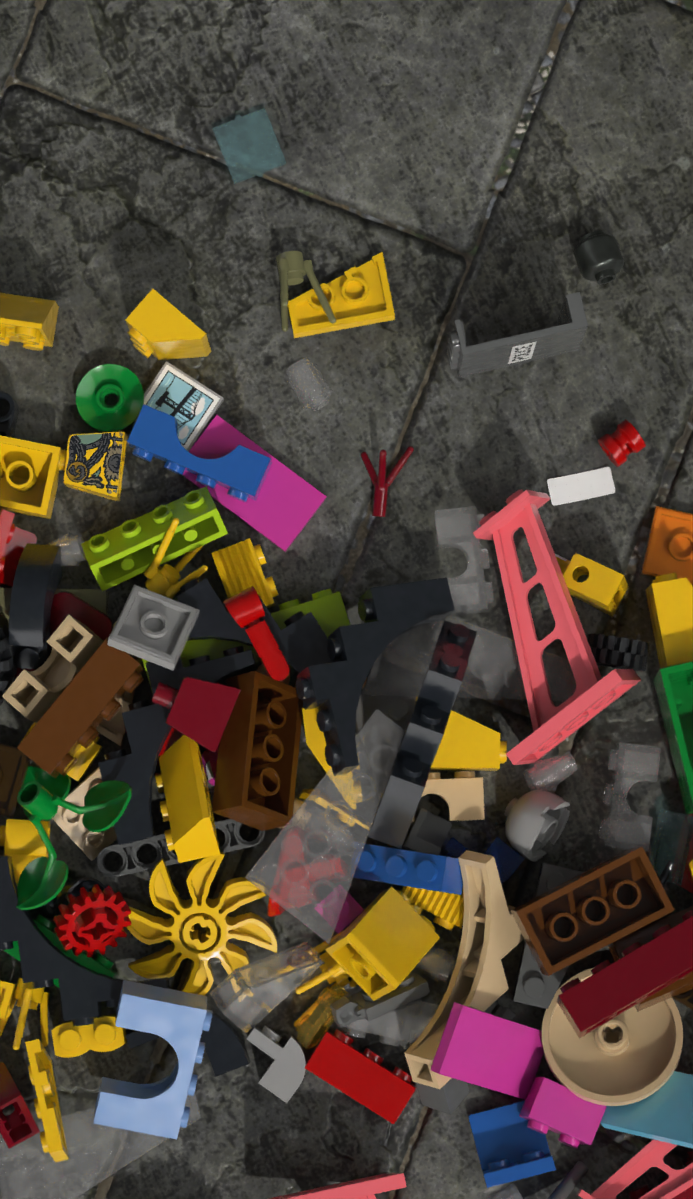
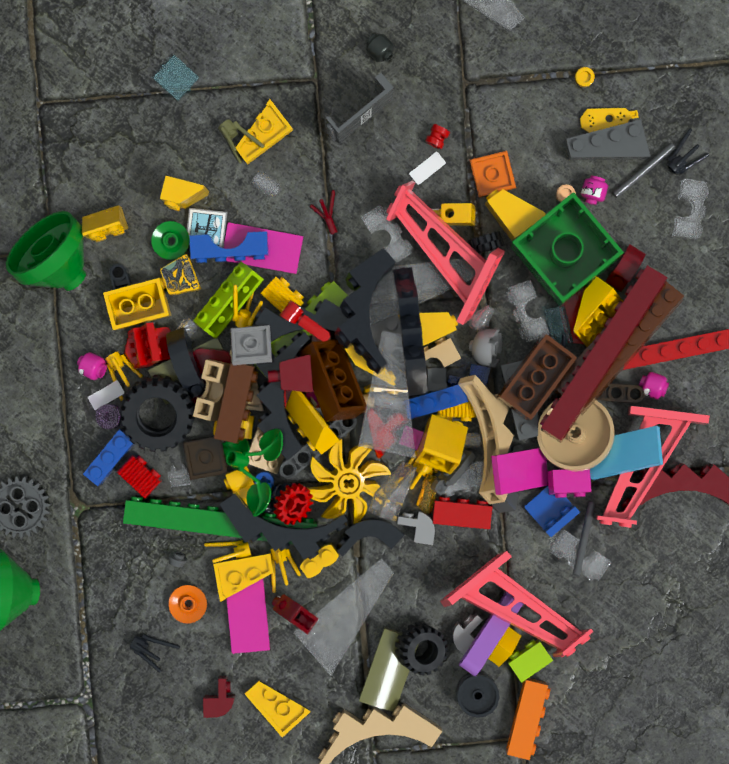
camera: 30 degrees left, 5 degrees up
yellow wing [25,1039,69,1162] -> none
medium blue arch [93,980,213,1140] -> none
none -> blue wheel [254,471,274,489]

